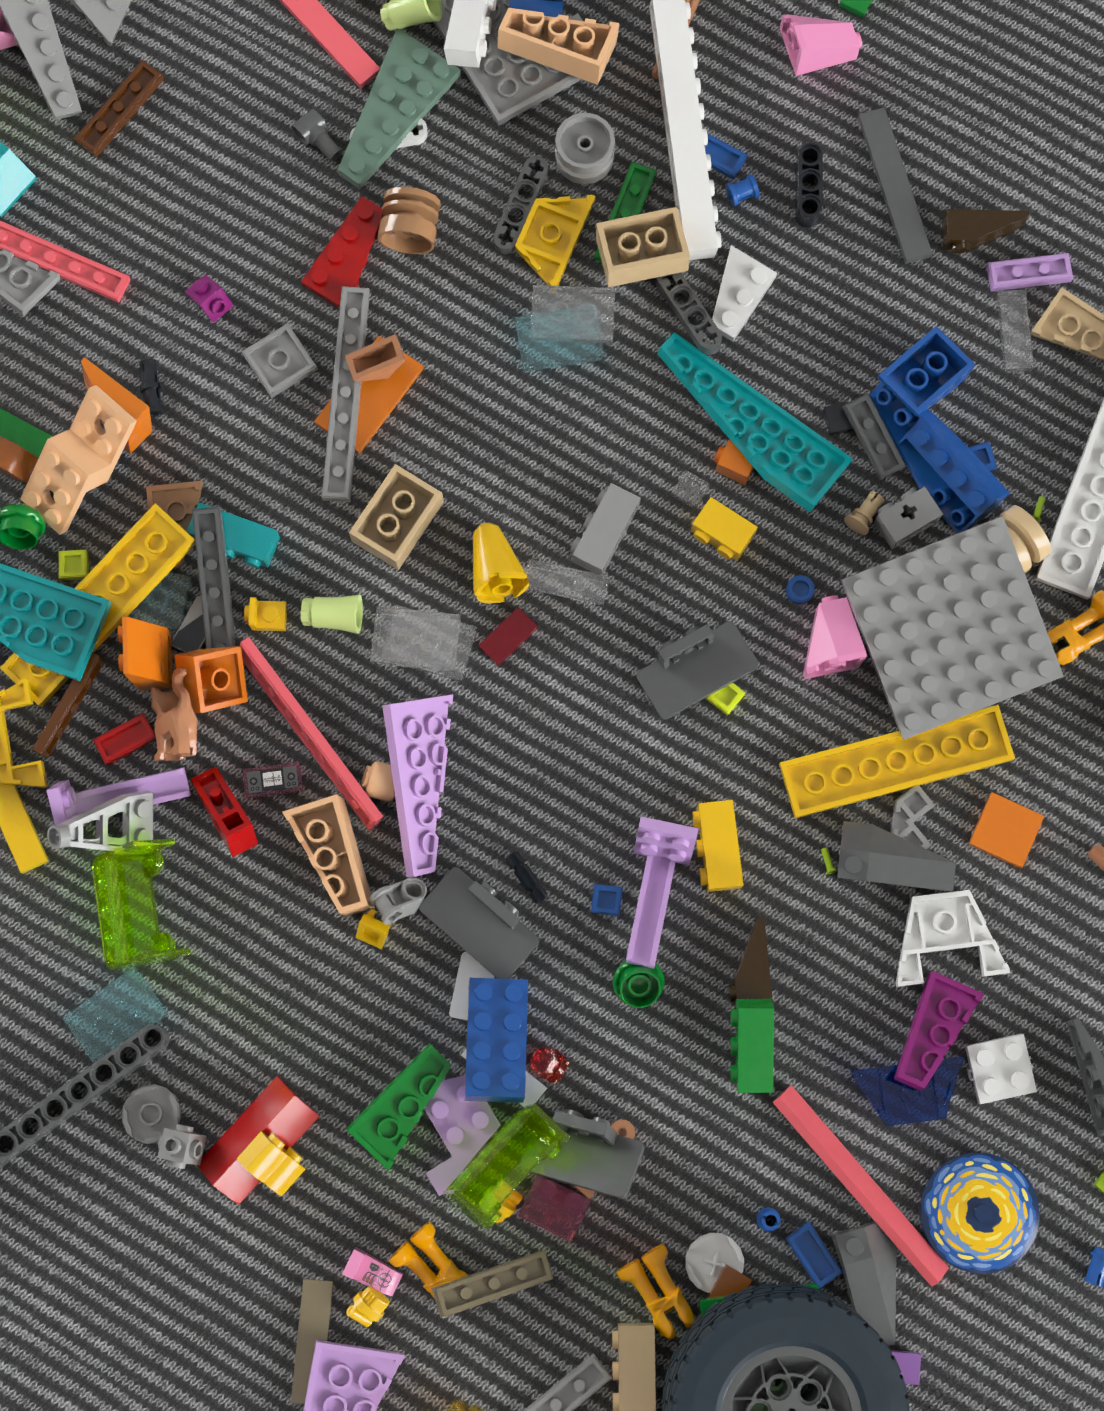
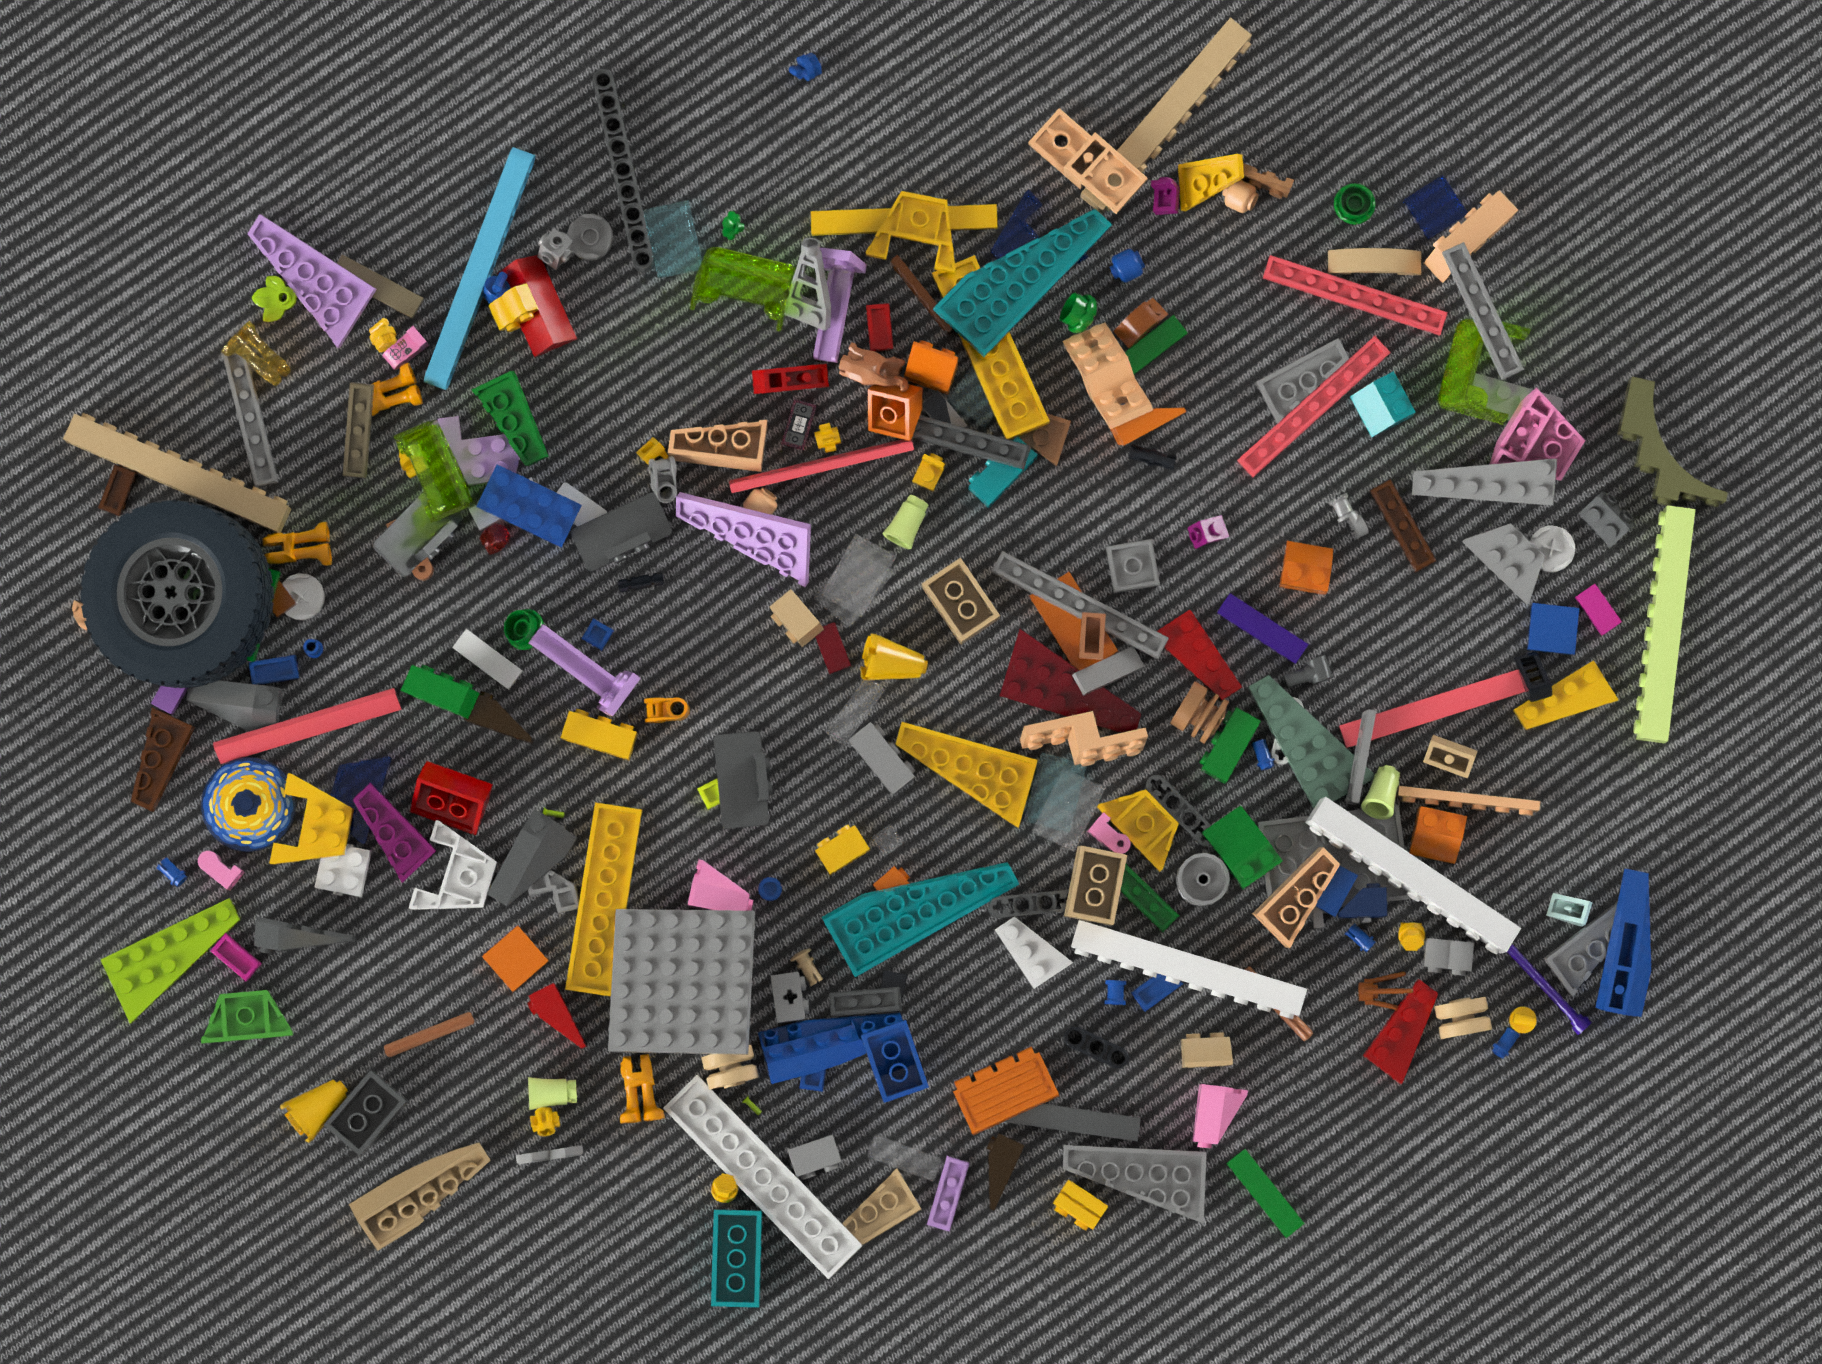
camera: 115 degrees right, 5 degrees up
neon yellow tile [58,550,89,581] -> none
clear pink brick [518,1174,591,1242] -> none
none -> reddish brown wing [131,707,195,812]
none -> bright pink leg [198,851,245,891]
none -> yellow wing [269,773,354,865]
none -> red slope [410,761,493,835]
none -> medium azure beam [424,147,536,390]
none -> white tile [452,629,523,690]
none -> blue piece [482,272,510,303]
none -> red slope [527,983,587,1049]
none -> light orange piece [644,697,690,723]
none -> green plant [722,211,744,240]
none -> tan brick [770,589,824,647]
none -> light grey brick [788,1135,842,1180]
none -> yellow gear [814,423,841,453]
none -> yellow wing [895,722,1038,829]
none -> orange hinge [953,1047,1059,1136]
none -> dark red wing [1000,628,1142,733]
none -> light nougat bracket [1020,711,1148,766]
none -> yellow brick [1053,1179,1108,1231]
none -> light grey wing [1063,1145,1207,1224]
none -> light grey tile [1072,646,1144,696]
none -> bright pink leg [1087,812,1131,854]
none -> tan slope [1181,1032,1233,1068]
none -> green brick [1199,707,1261,784]
none -> green slope [1202,805,1283,890]
none -> dark purple tile [1217,593,1309,664]
none -> blue pin [1251,739,1275,771]
none -> orange slope [1279,541,1333,595]
none -> light grey connector [1328,493,1369,539]
none -> light grey tile [1345,709,1377,805]

